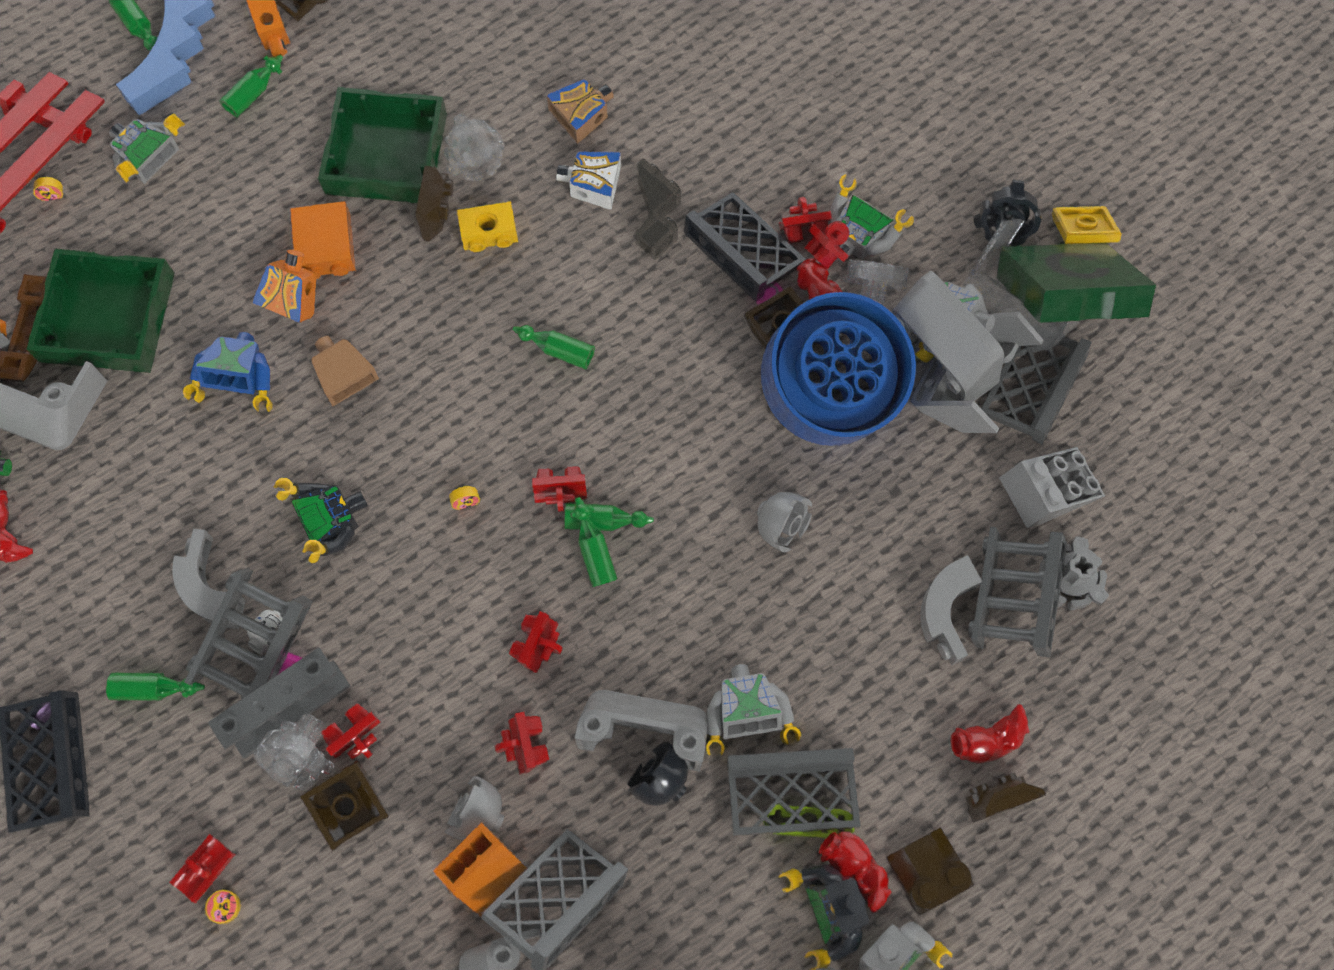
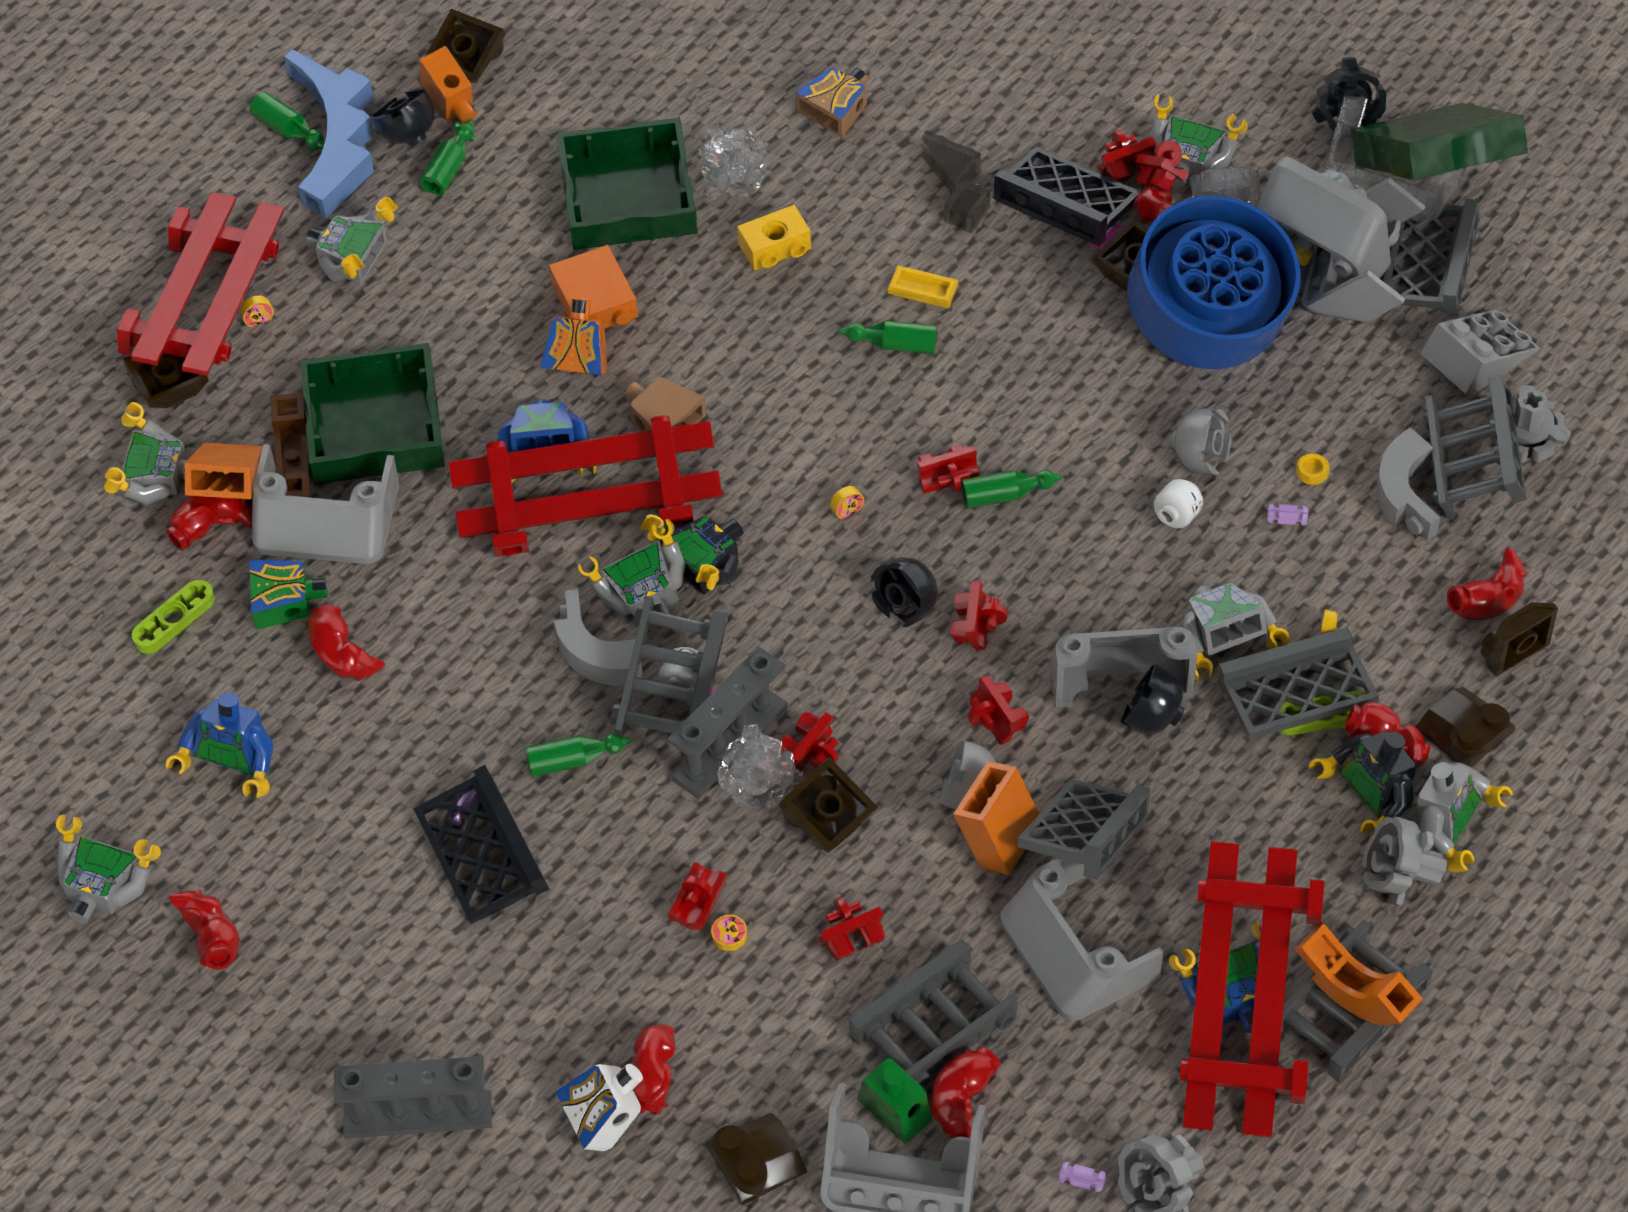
camera: 10 degrees left, 15 degrees down
dark brown slope [415,166,454,241] -> none
torso [557,152,621,209] -> none
green wheel [570,497,618,587] -> none
yellow tile [1052,206,1122,244] -> none
none -> black cylinder [371,88,435,146]
none -> red fence [448,415,723,557]
none -> torso [578,519,685,626]
none -> red hips [817,897,885,961]
none -> black cylinder [870,557,938,627]
none -> yellow tile [888,265,958,309]
none -> white head [1154,479,1203,529]
none -> lavender piece [1267,503,1308,526]
none -> yellow tile [1296,453,1330,485]
none -> yellow tile [1320,609,1338,635]

